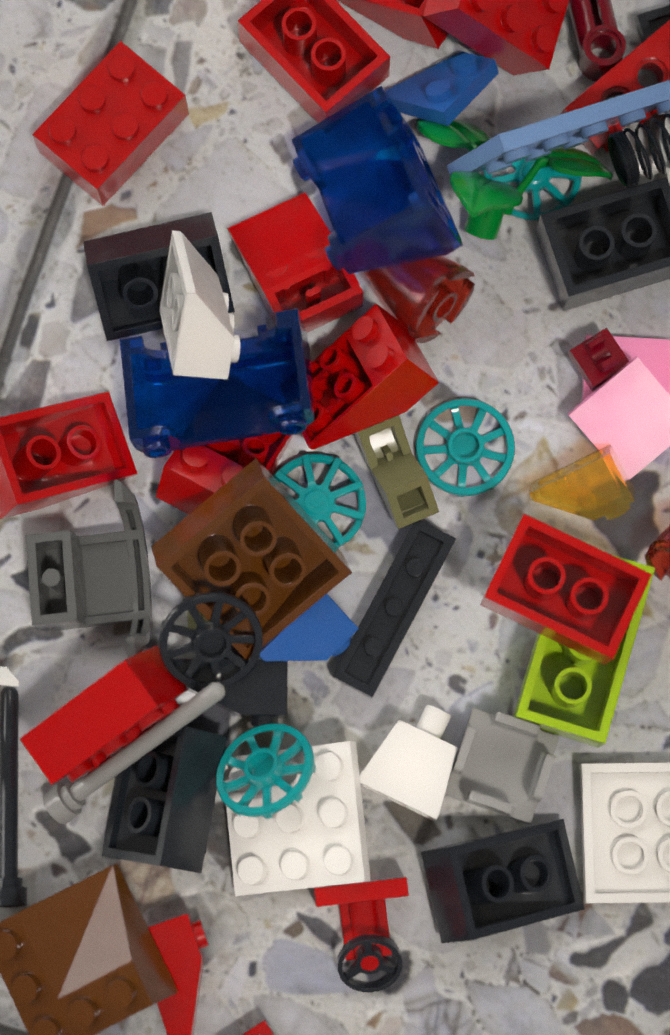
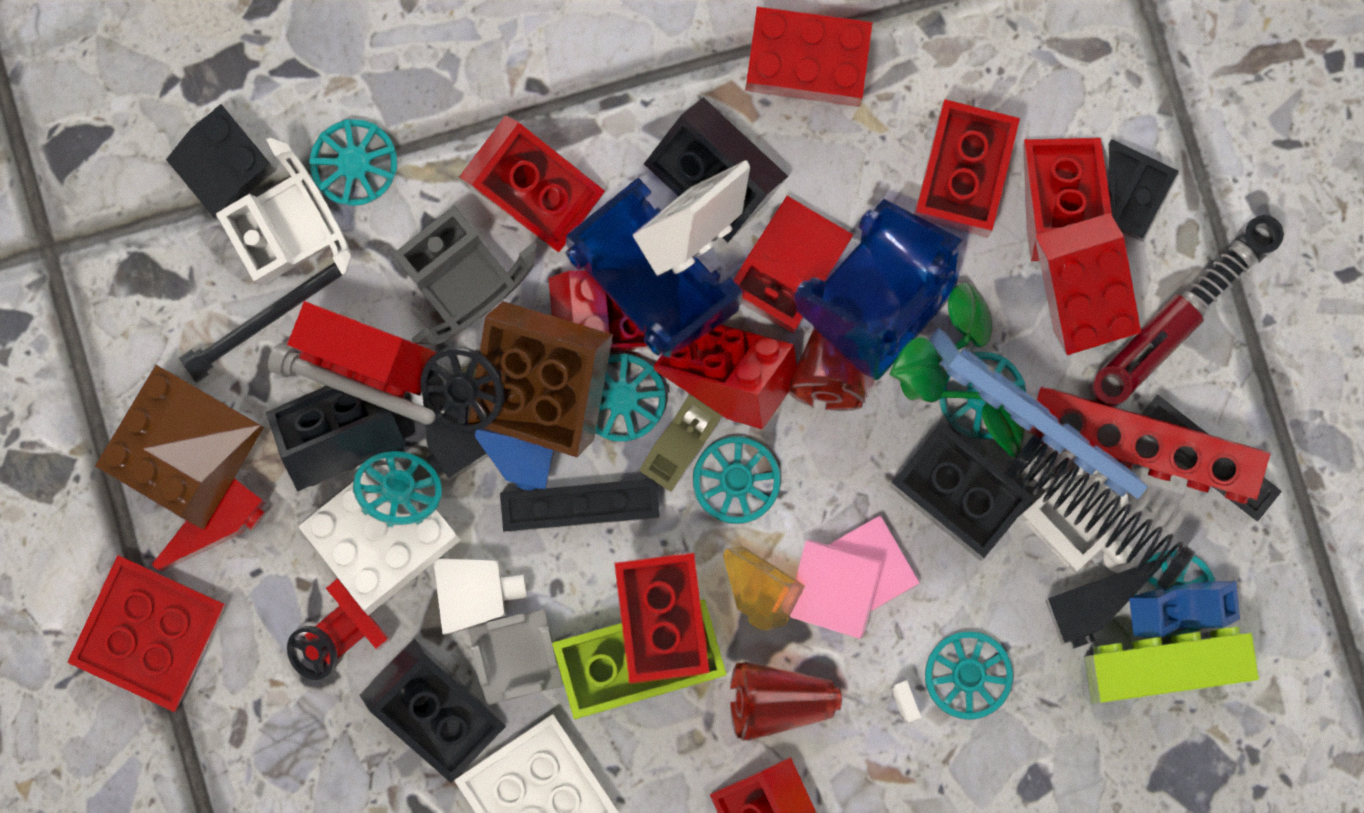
camera: 55 degrees right, 5 degrees up
blue wing [380,51,499,126] -> none
dark red tile [568,327,629,391] -> none

